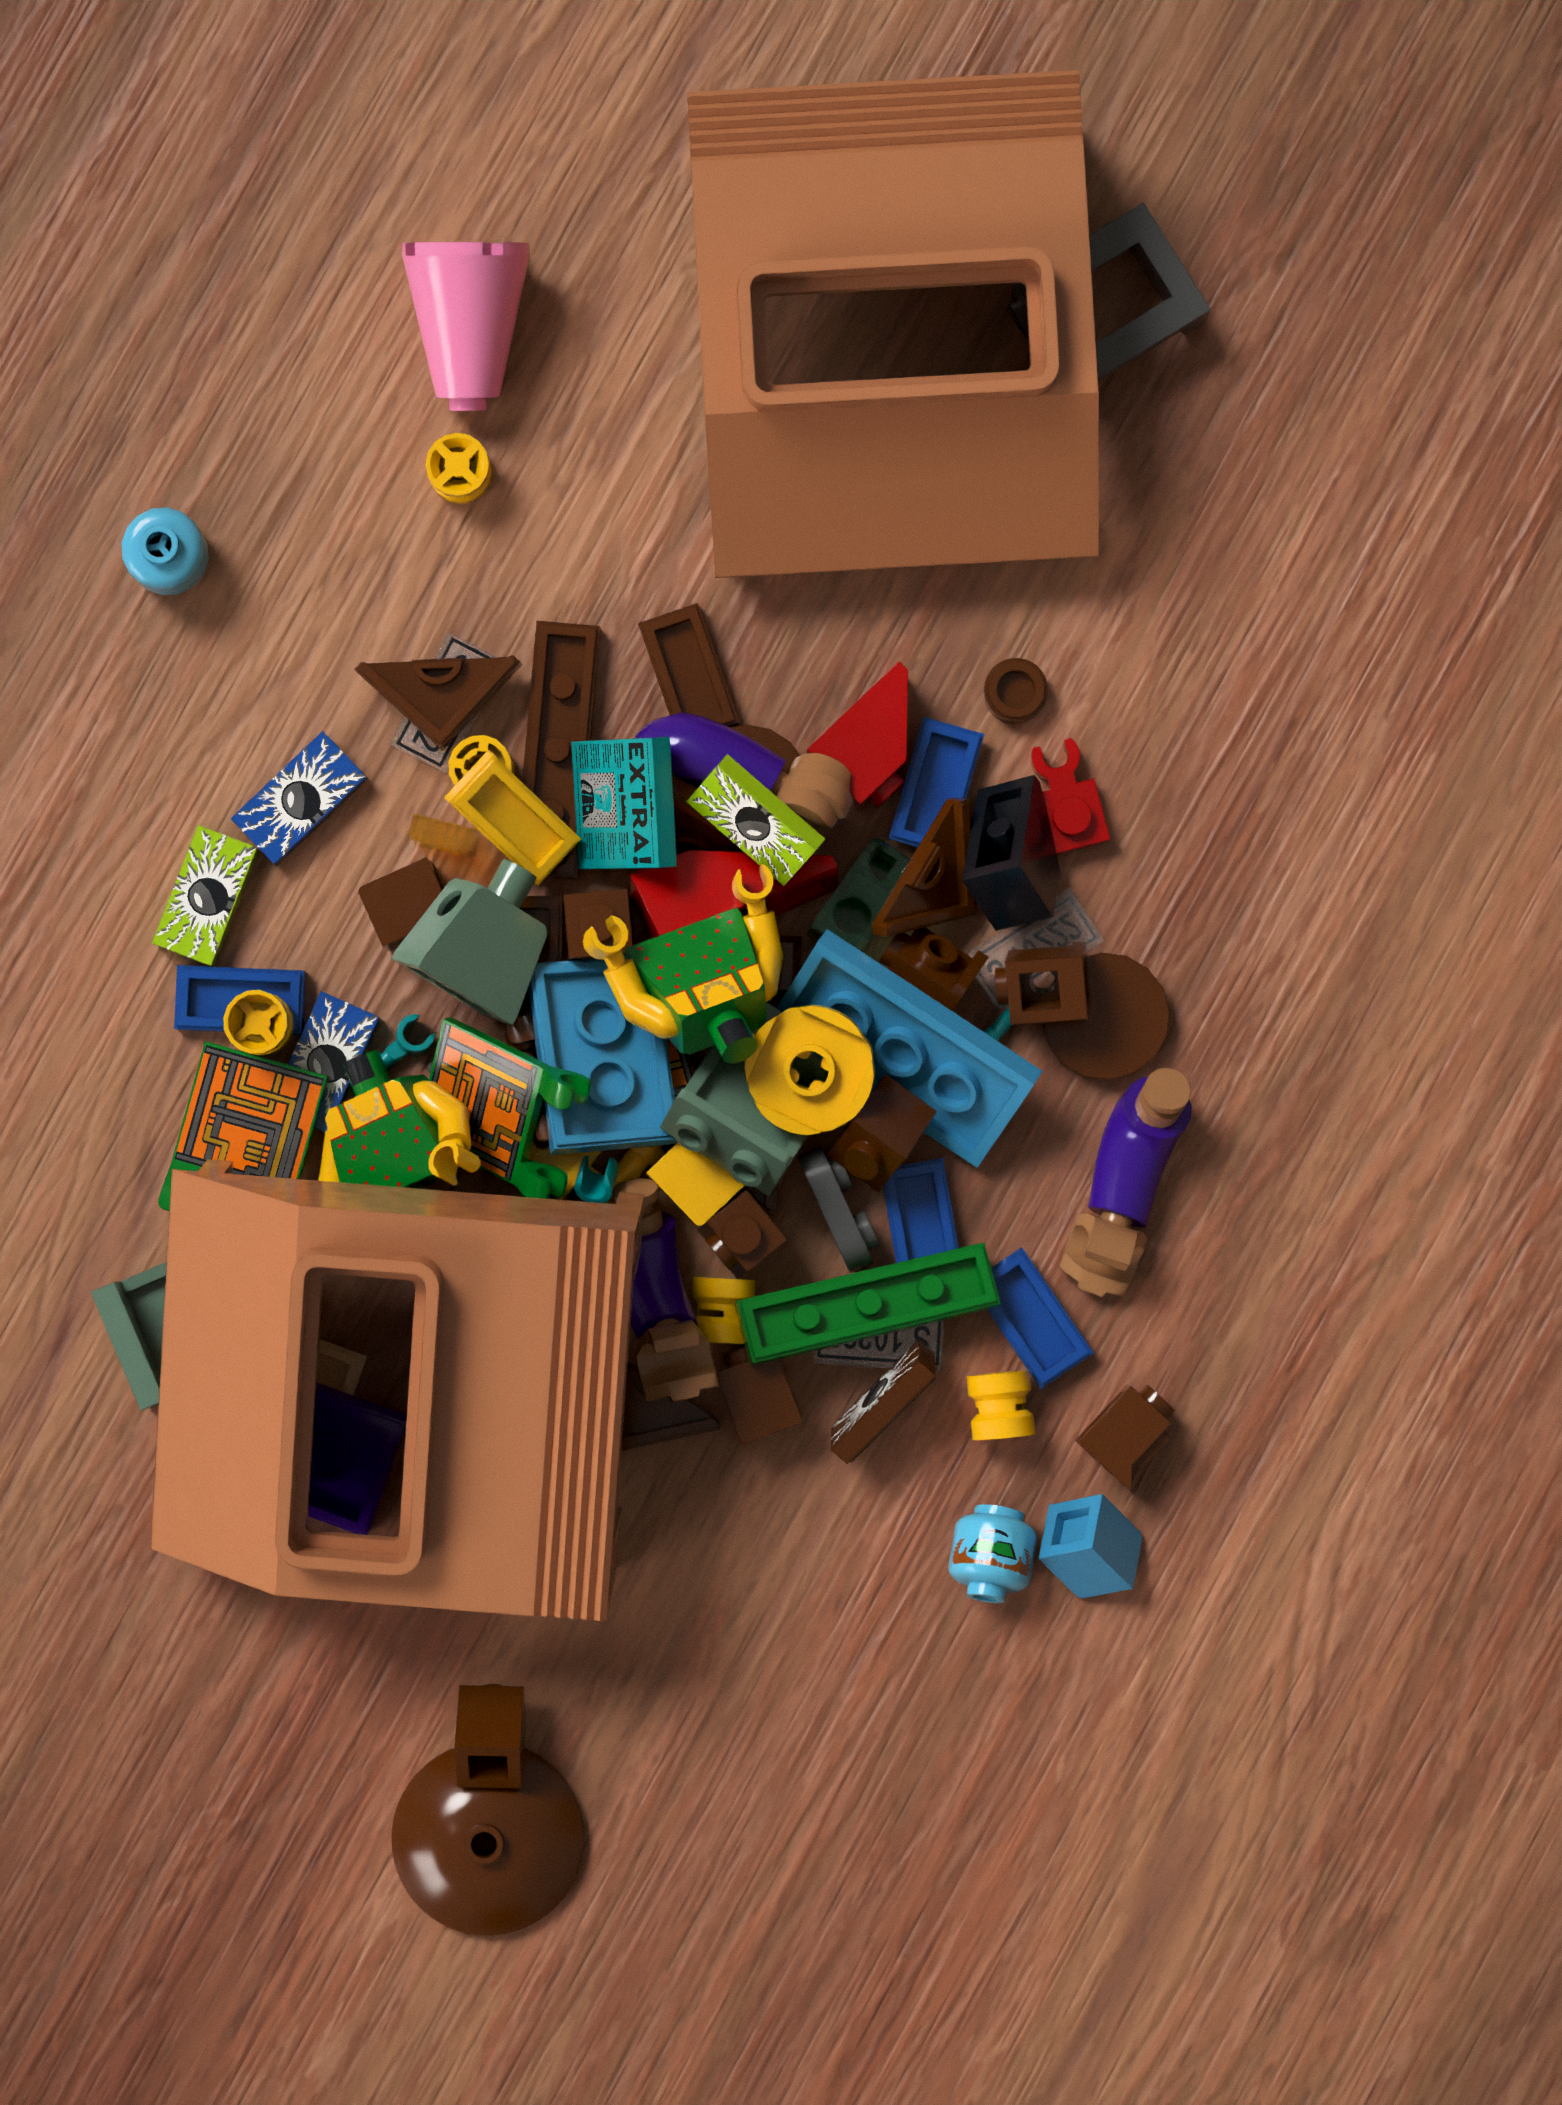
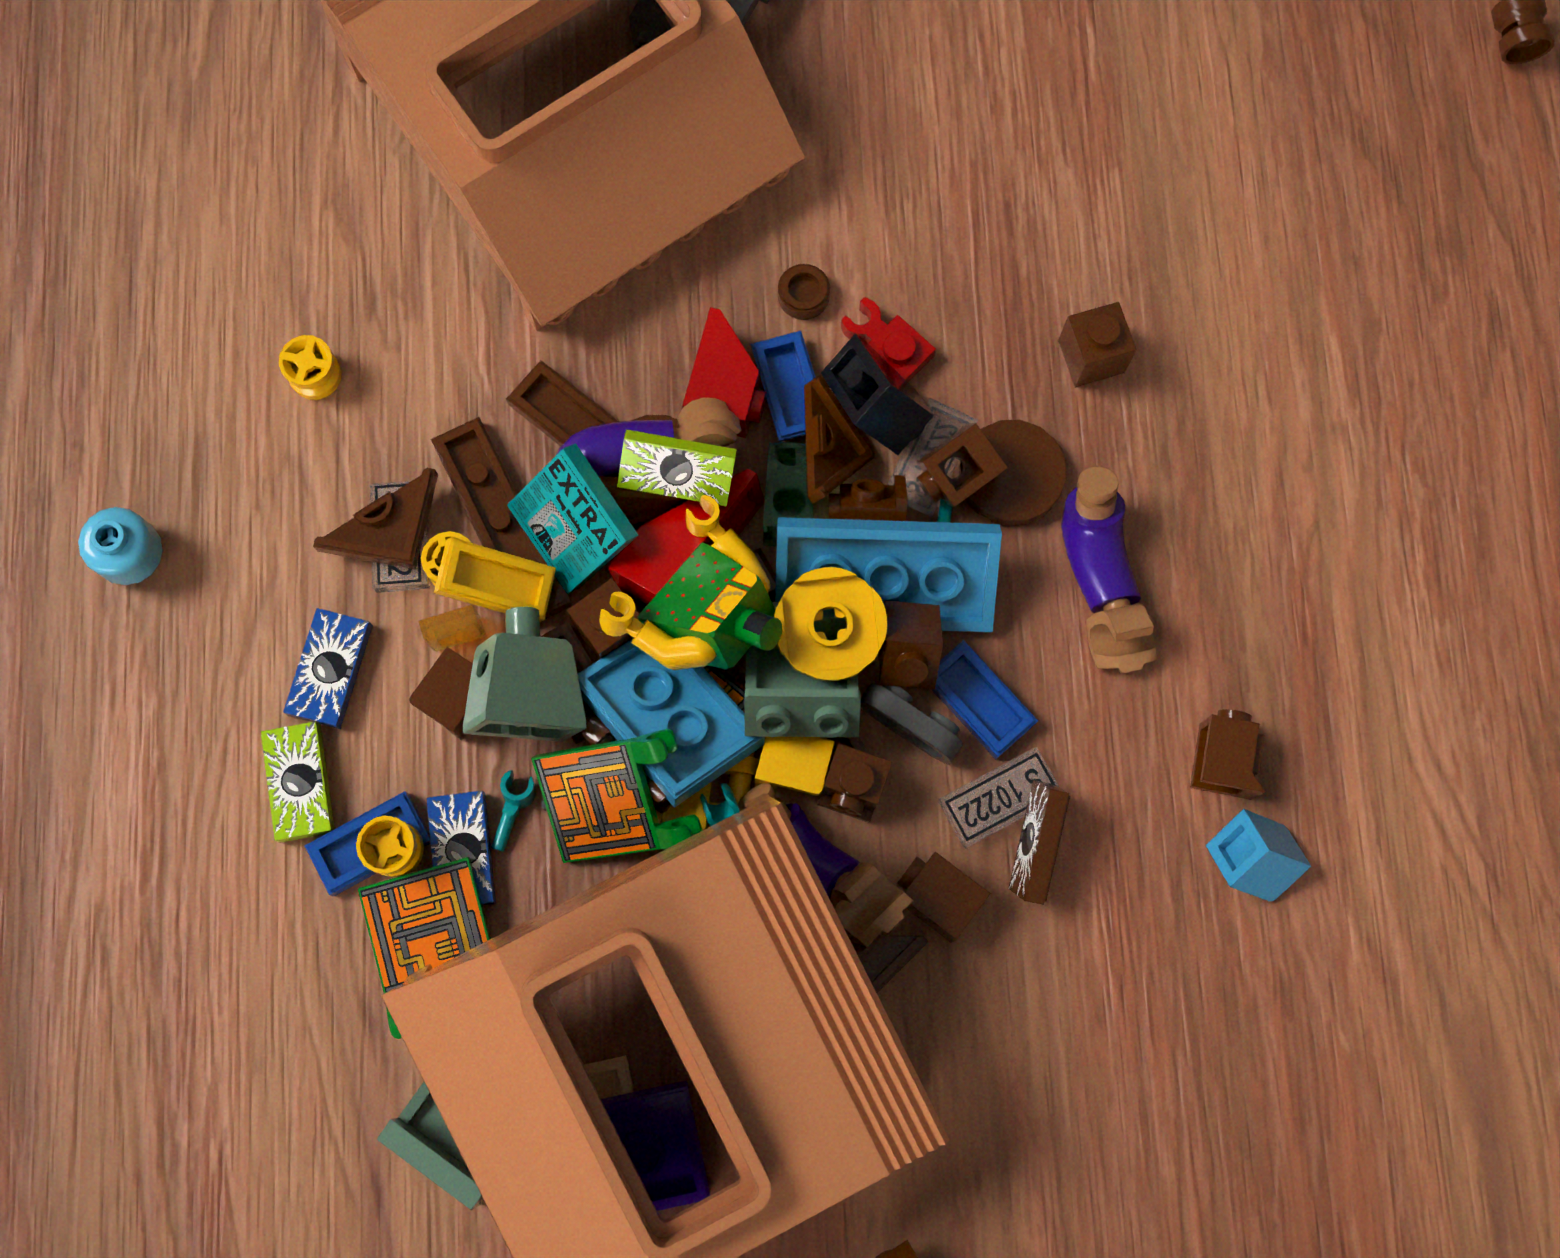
camera: 40 degrees left, 10 degrees down
torso [318,1050,481,1189] -> none
bright pink cone [402,242,530,411] -> none
yellow wheel [692,1277,756,1344] -> none
green tile [734,1242,1001,1367] -> none
medium azure head [948,1504,1037,1603] -> none
yellow wheel [966,1370,1036,1440] -> none
blue tile [988,1247,1093,1389] -> none
none -> reddish brown brick [1058,302,1137,387]

